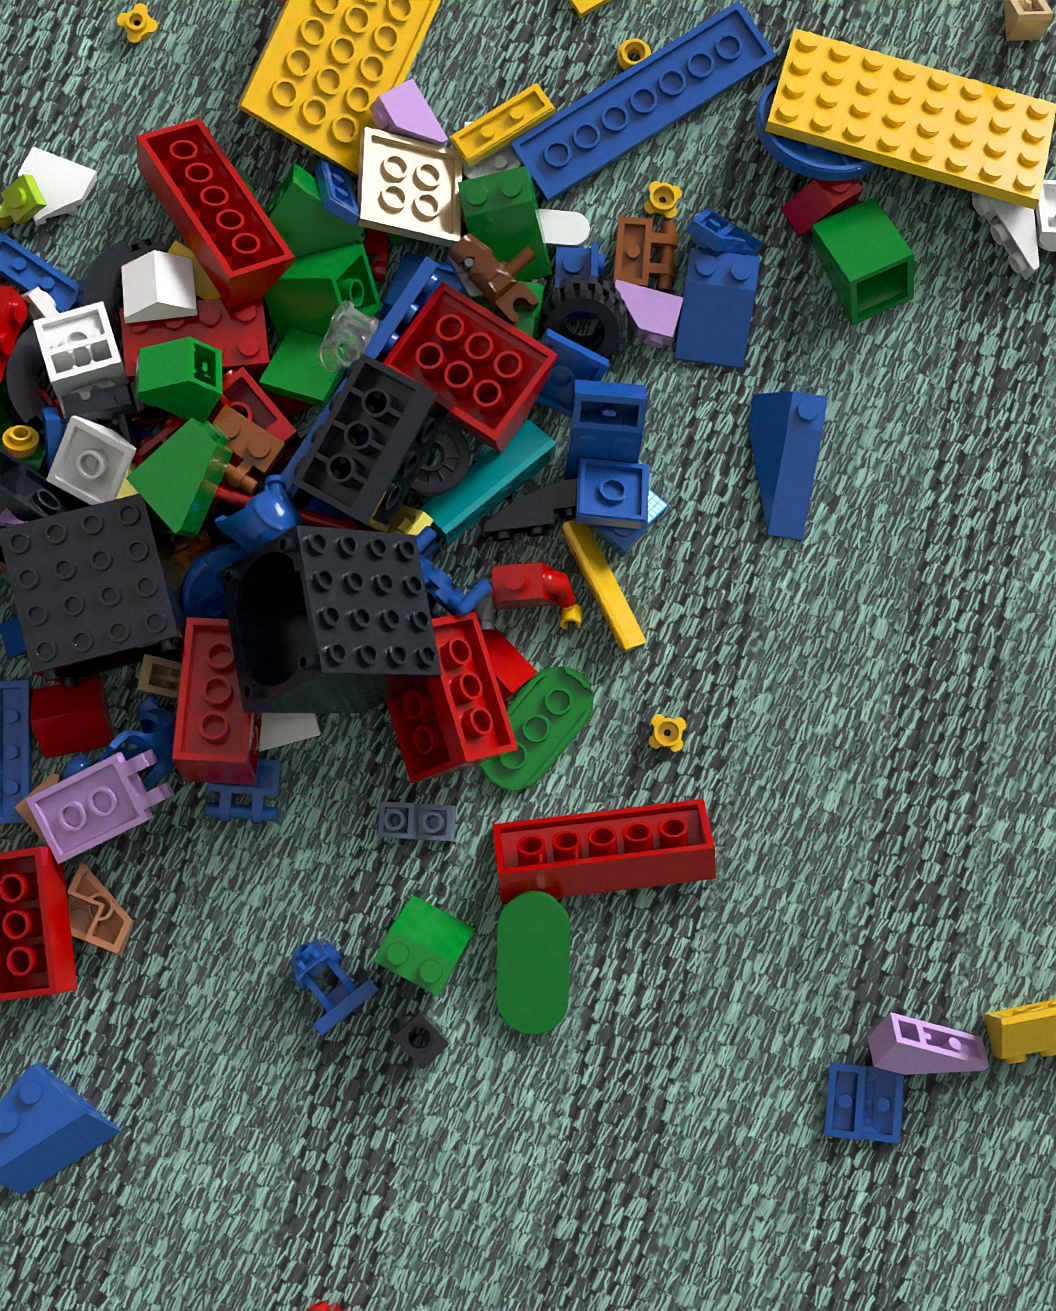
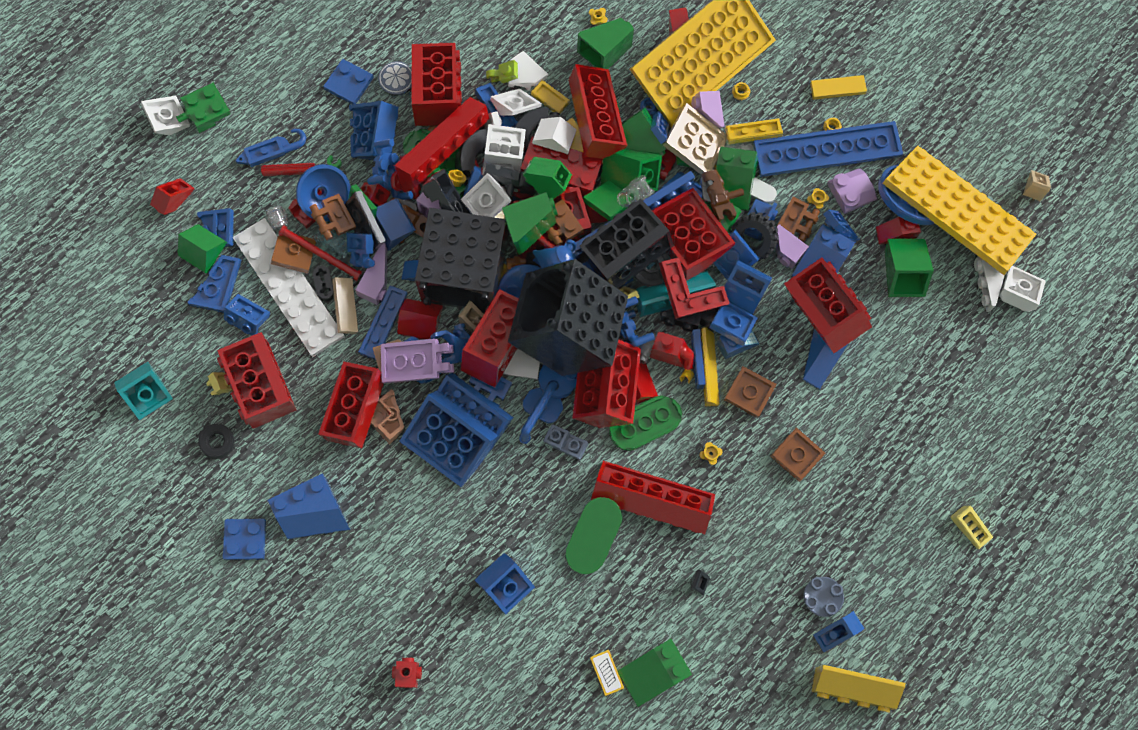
camera: 25 degrees right, 10 degrees down
blue tile [289,938,381,1036] -> none
green slope [373,894,475,996] -> none
black brick [393,1010,451,1069] -> none
blue slope [824,1062,905,1144] -> none
lavender slope [868,1012,989,1075] -> none
none -> blue slope [399,373,514,487]
none -> blue slope [475,553,535,615]
none -> white slope [490,88,542,116]
none -> blue plate [519,365,578,444]
none -> yellow tile [531,80,570,114]
none -> green slope [577,18,634,69]
none -> tile [590,650,624,696]
none -> green slope [618,639,692,707]
none -> blue plate [640,98,658,115]
none -> red plate [659,258,729,319]
none -> blue tile [690,329,705,390]
none -> black slope [690,569,710,595]
none -> dark orange plate [724,366,777,418]
none -> yellow plate [732,82,750,100]
none -> dark orange plate [770,427,826,482]
none -> red brick [784,257,872,354]
none -> sand blue dish [804,577,844,617]
none -> blue slope [813,611,864,652]
none -> lavender slope [827,168,877,214]

